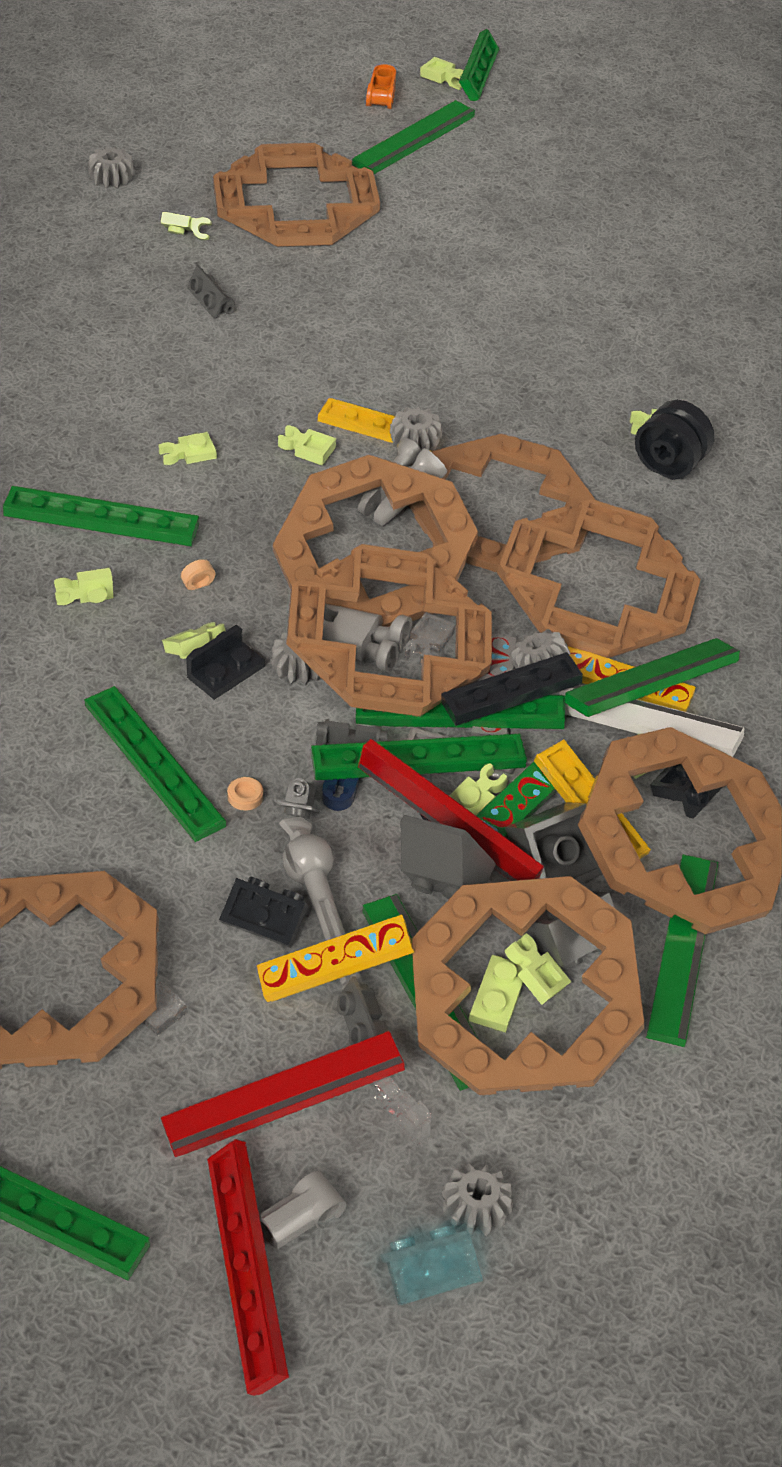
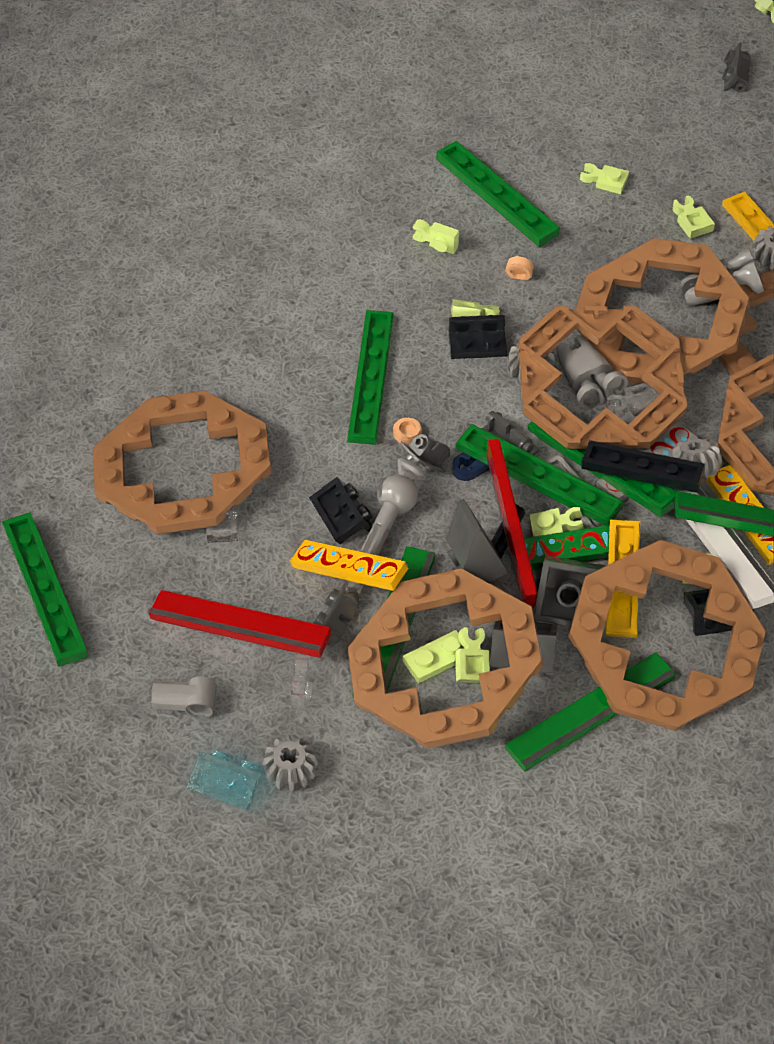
camera: 45 degrees right, 5 degrees up
red tile [207,1139,289,1396] -> none

